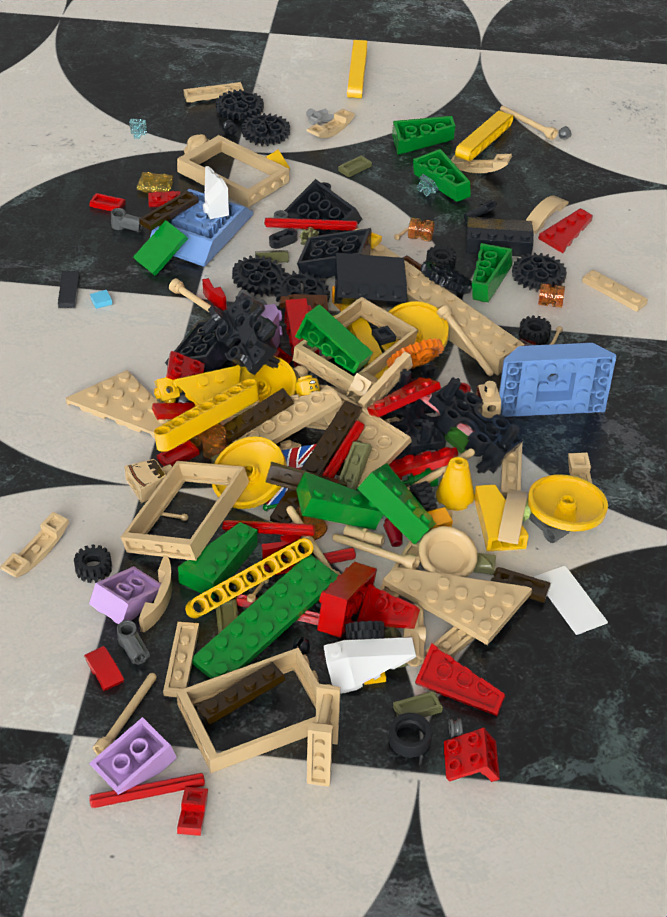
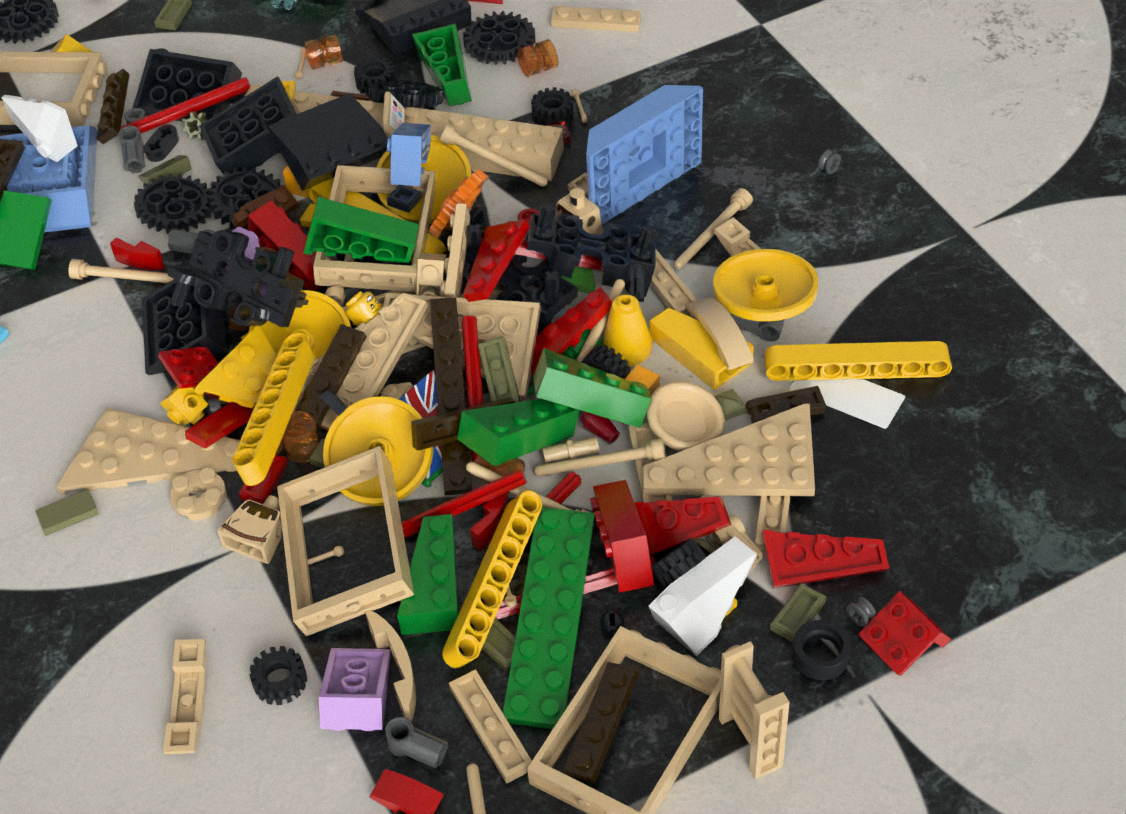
camera: 30 degrees left, 5 degrees up
none -> olive tile [35,489,99,536]
none -> dark brown plate [96,69,130,144]
none -> dark grey piece [119,126,146,174]
none -> tan plate [169,467,227,520]
none -> black tile [319,390,348,416]
none -> slope [383,92,406,138]
none -> medium blue wedge [387,123,431,186]
none -> tan piece [673,188,753,270]
none -> yellow beam [764,341,952,381]

